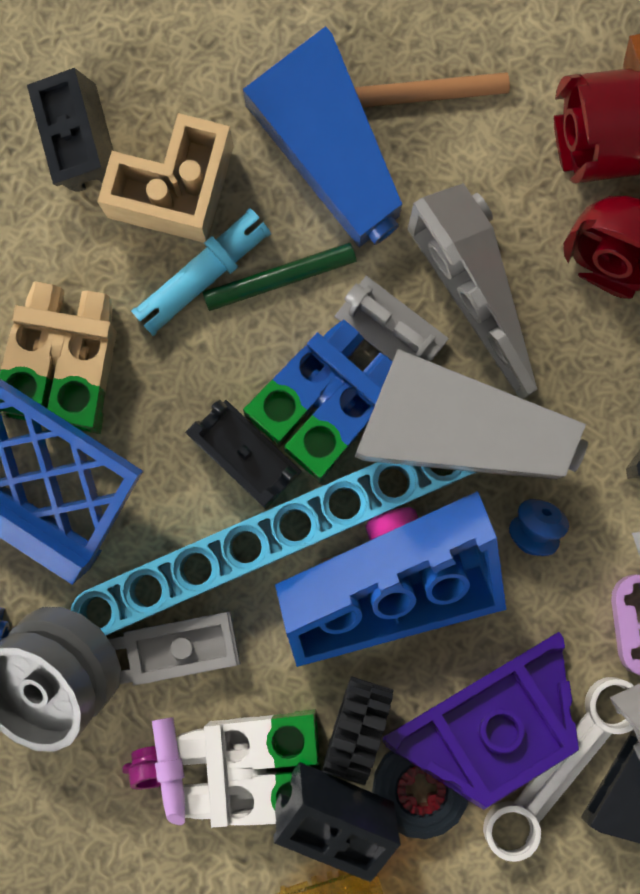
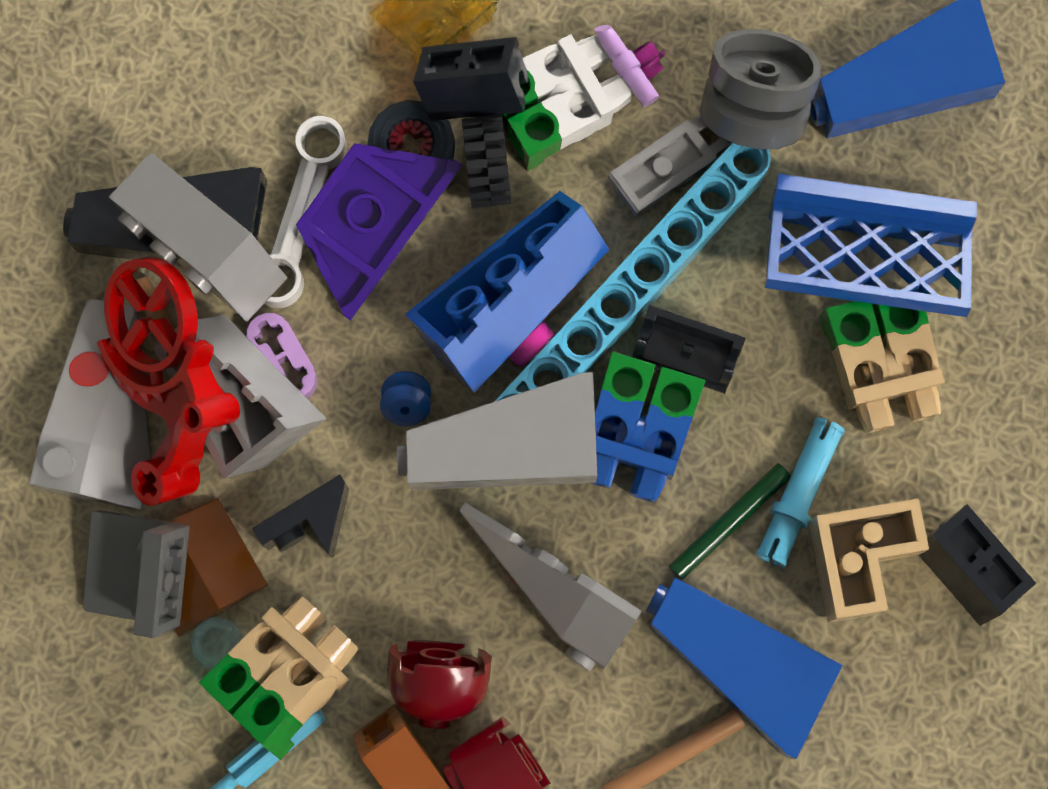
camera: 155 degrees right, 5 degrees down
light grey hinge [334,276,449,362] -> none

